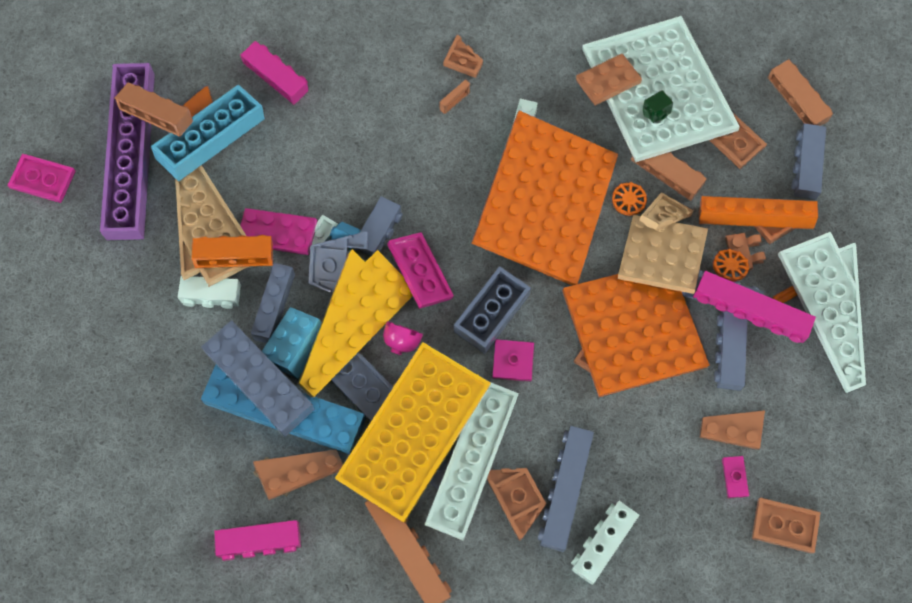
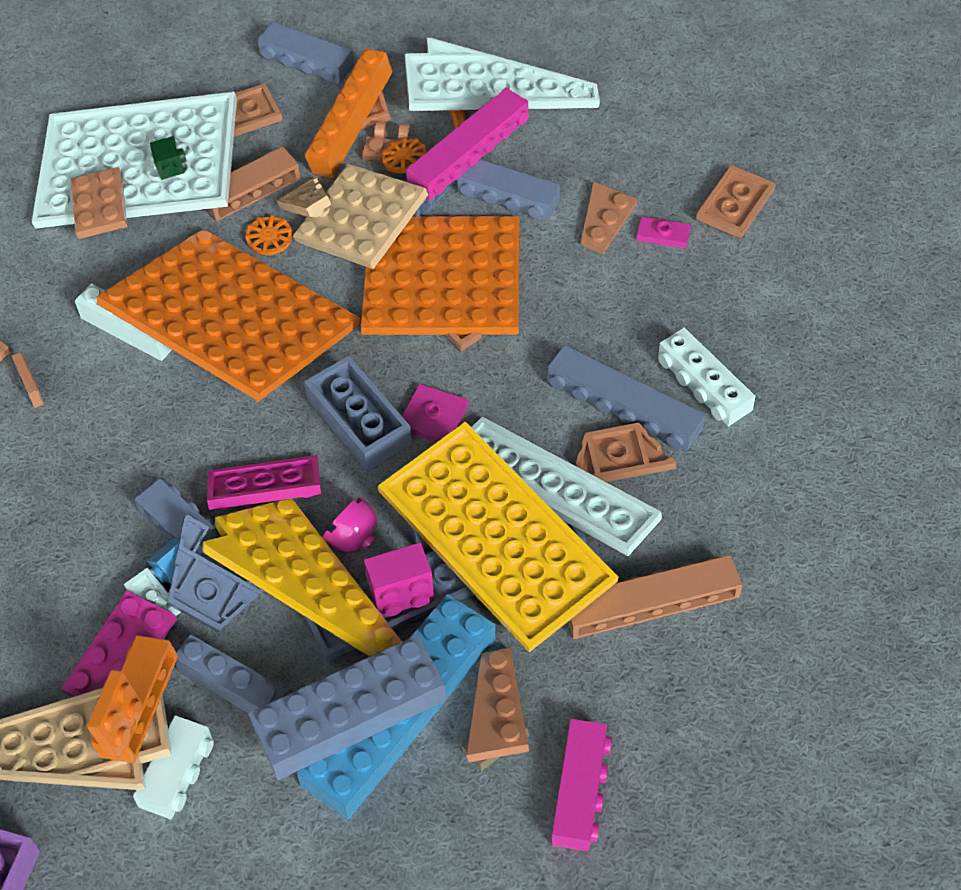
camera: 70 degrees left, 15 degrees down
medium azure brick [262,307,322,379] -> none
nougat brick [768,60,833,126] -> none
none -> orange plate [87,670,143,759]
none -> dark pink brick [364,542,435,616]

